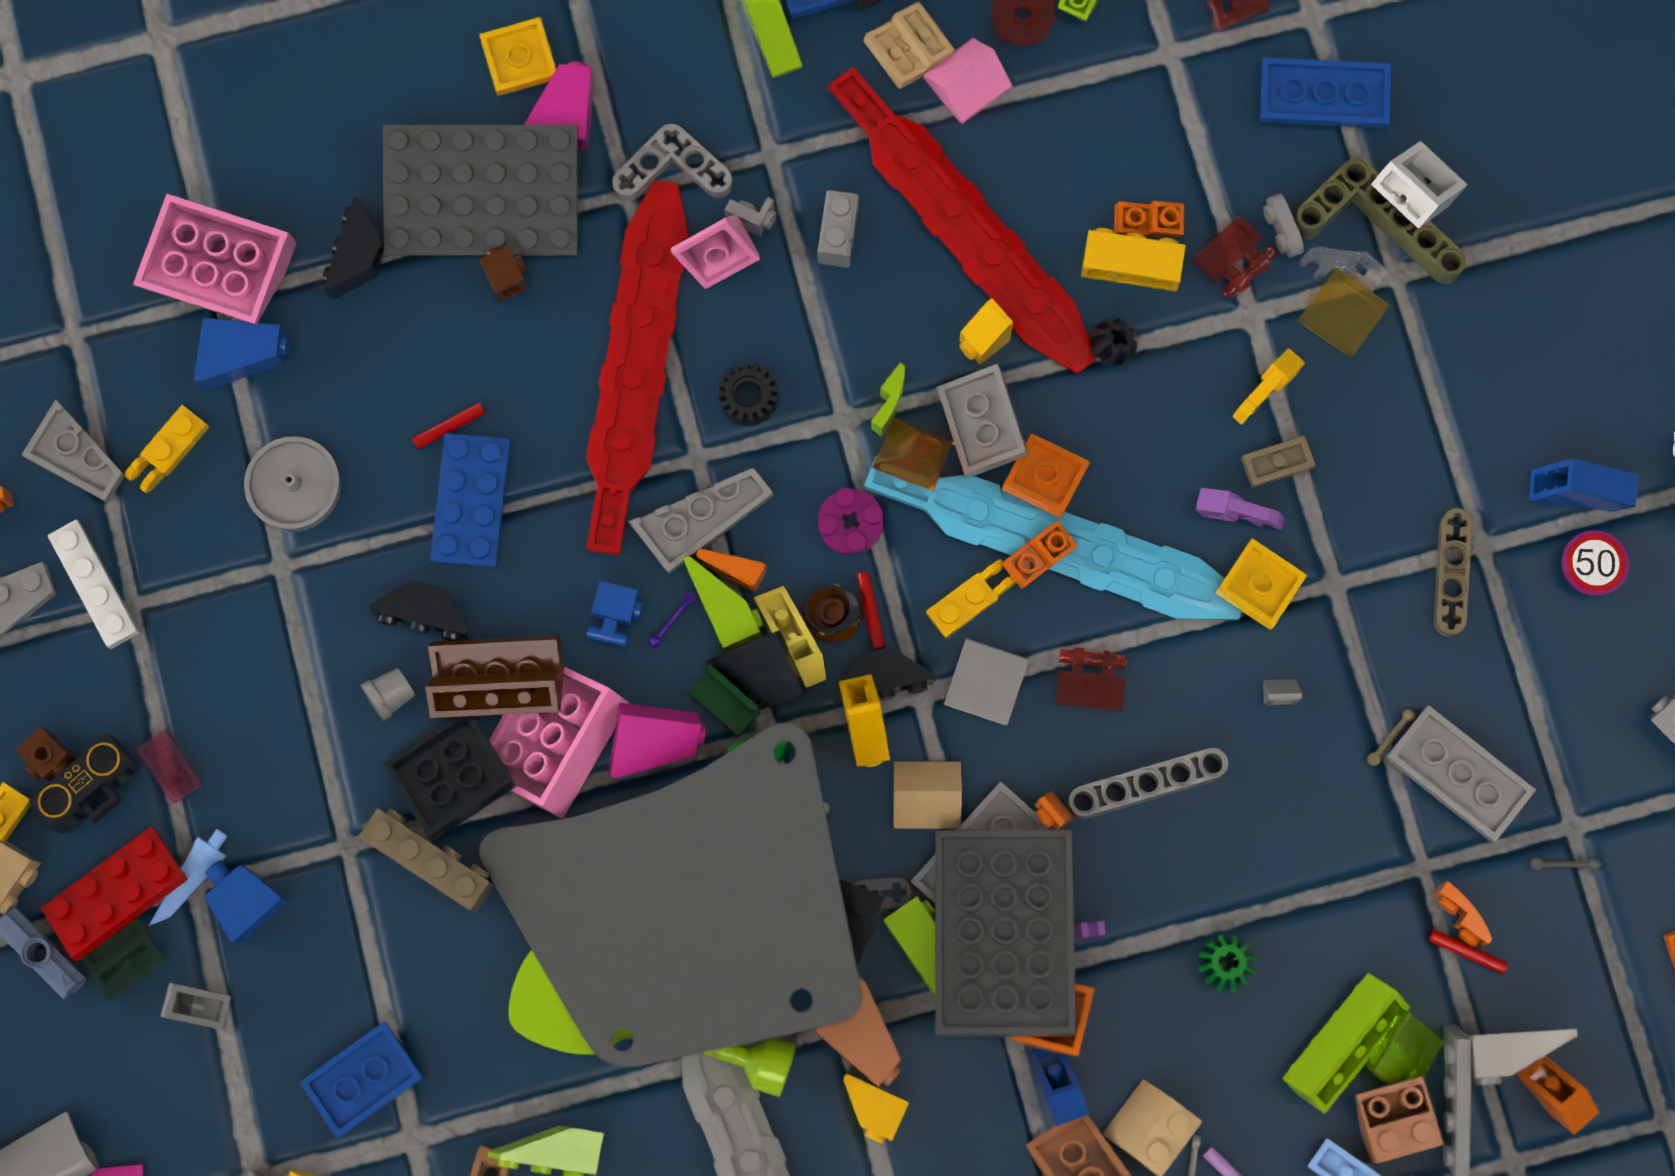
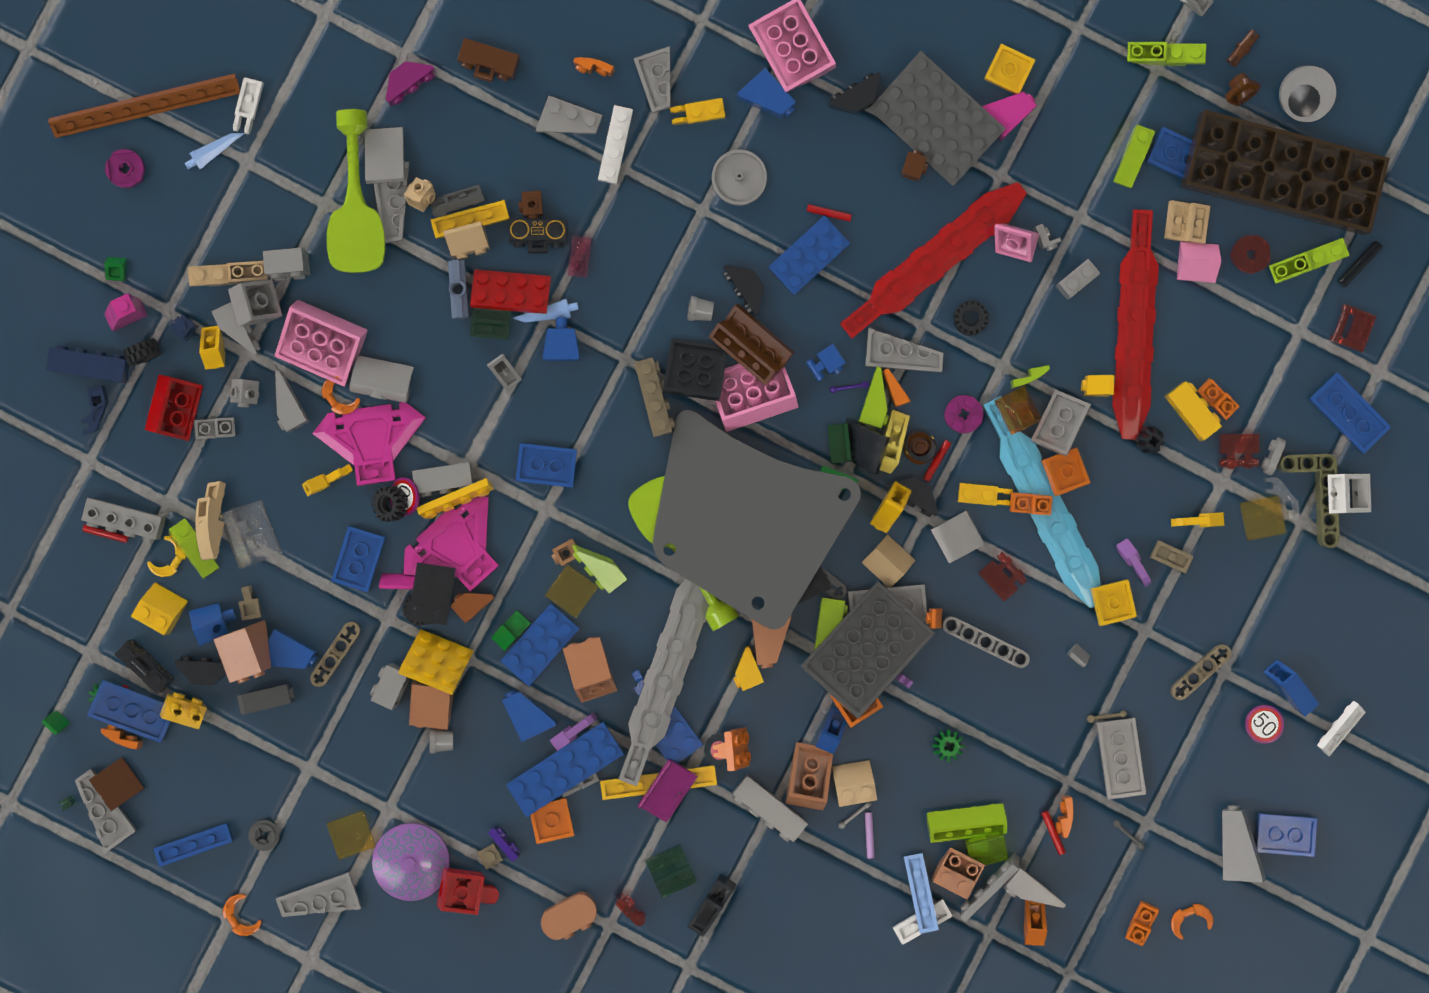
camera: 35 degrees right, 10 degrees up
dark pink slope [609,703,706,778] -> none
light grey beam [612,124,733,201] -> none

